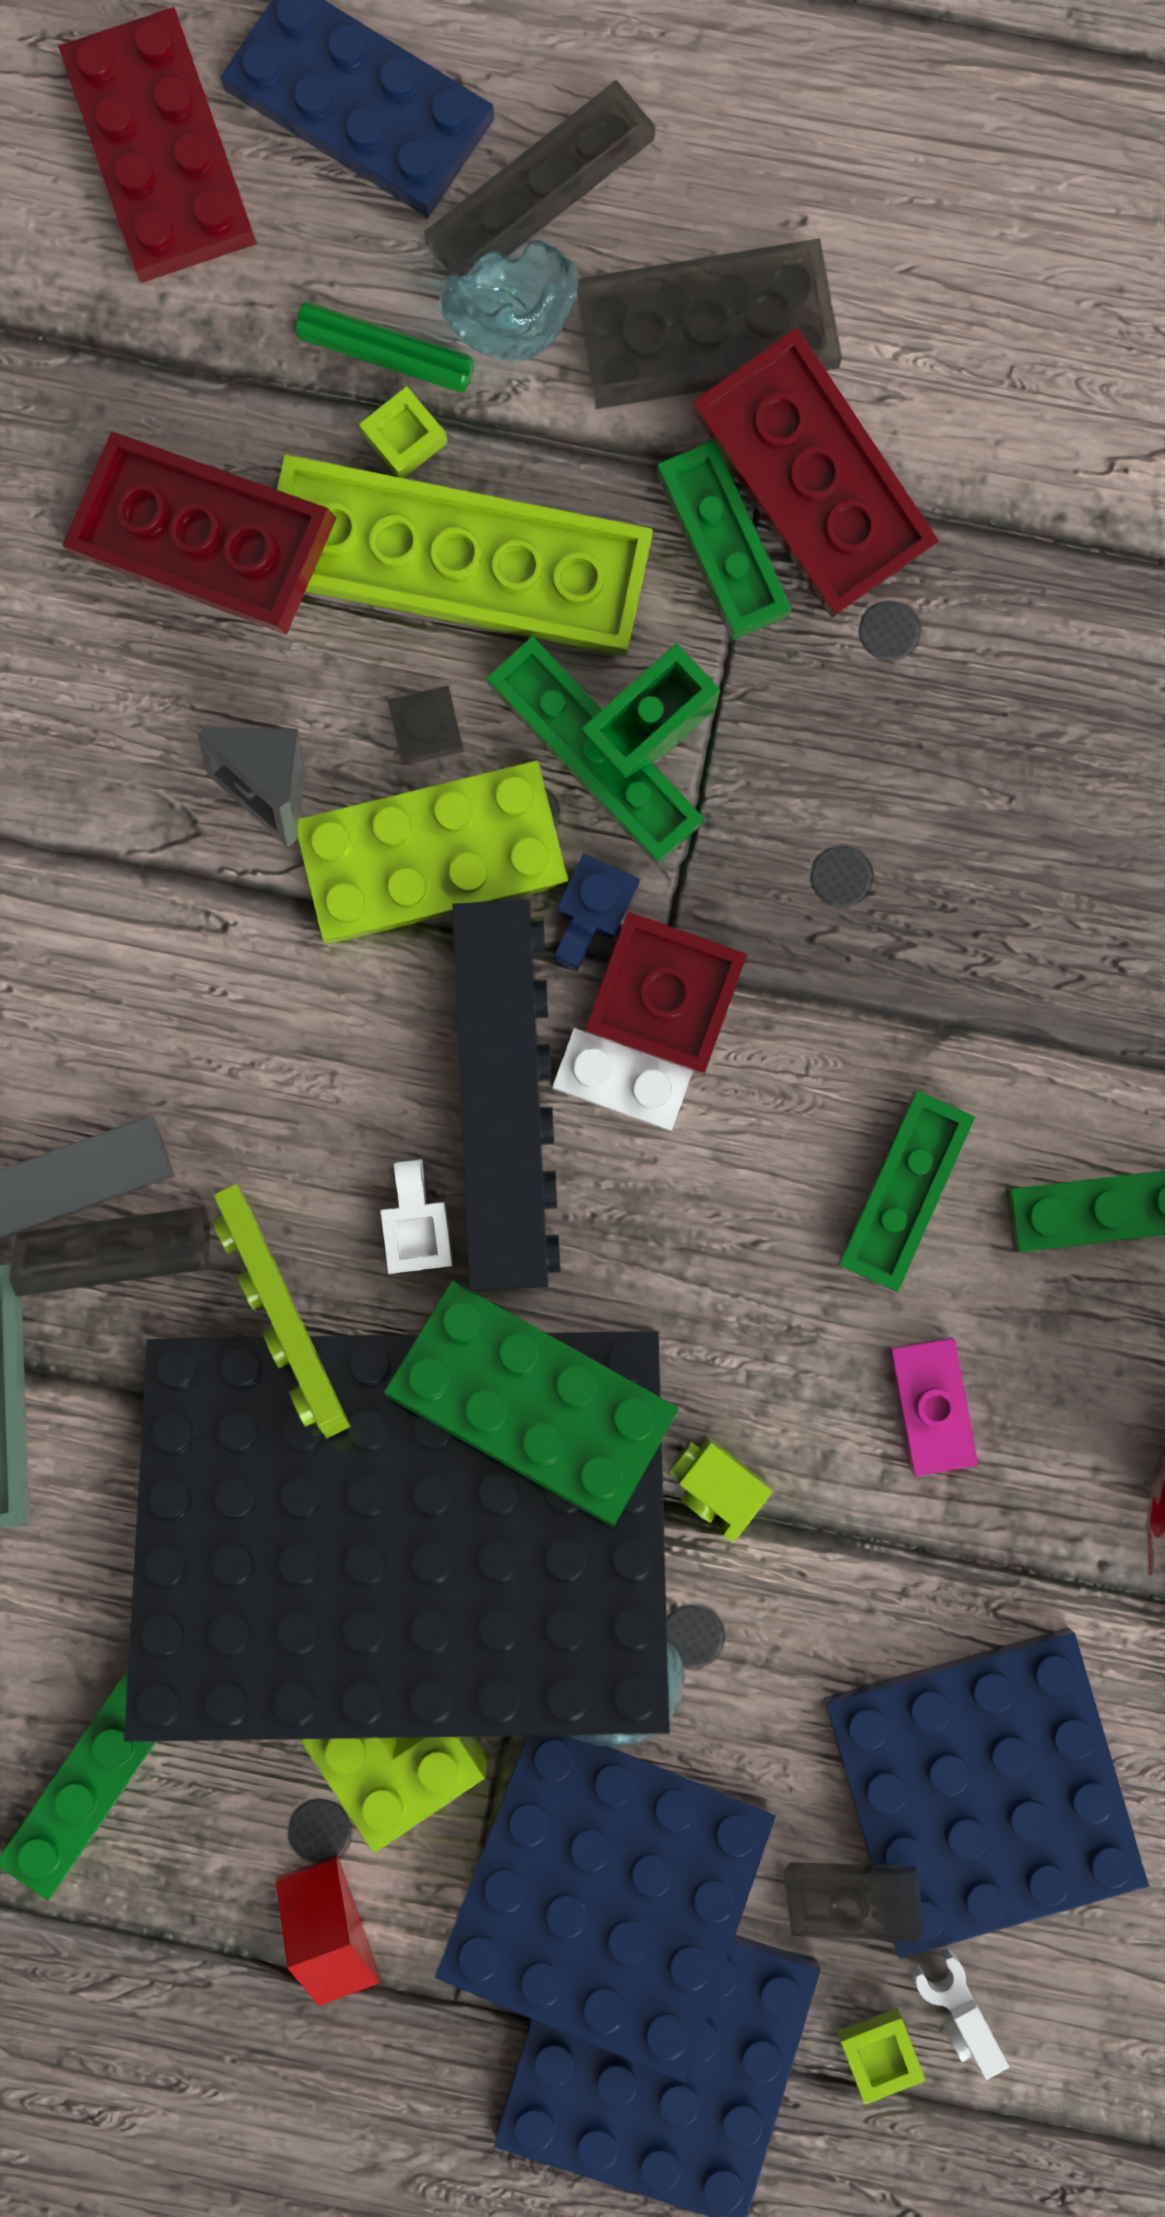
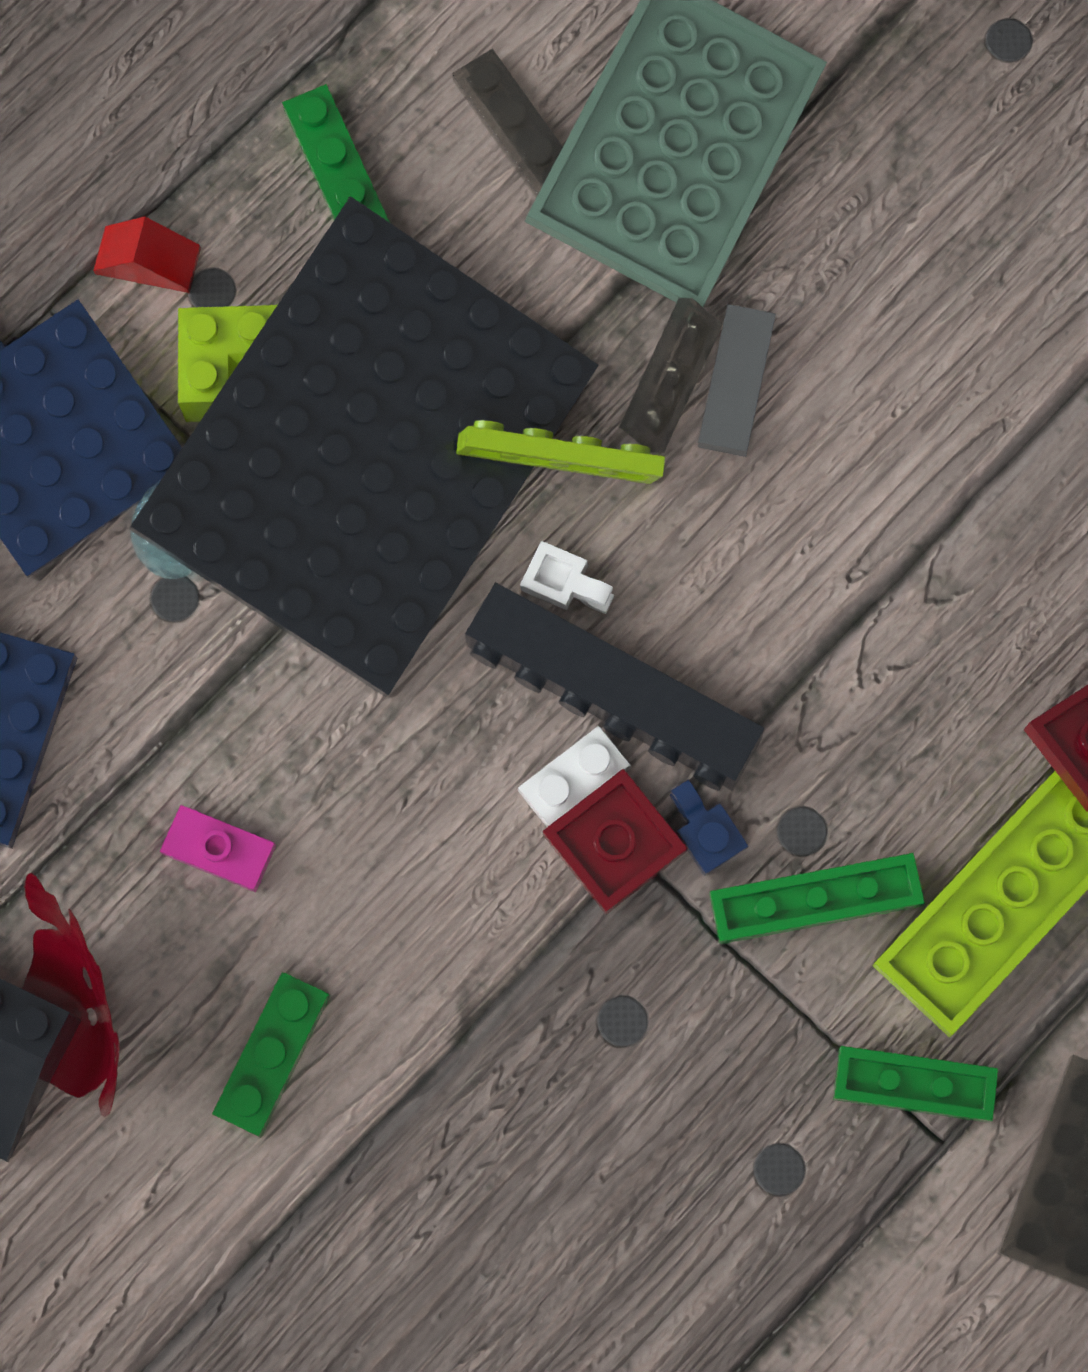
camera: 125 degrees right, 10 degrees down
dark grey slope [197,727,305,847] -> none
lime plate [298,760,569,945] -> none
green plate [385,1281,679,1528] -> none
clear smoke plate [387,685,464,765] -> none
green slope [581,642,720,779] -> none
lime brick [667,1436,773,1543] -> none
dark red plate [690,327,939,618] -> none
green plate [836,1090,975,1292] -> none

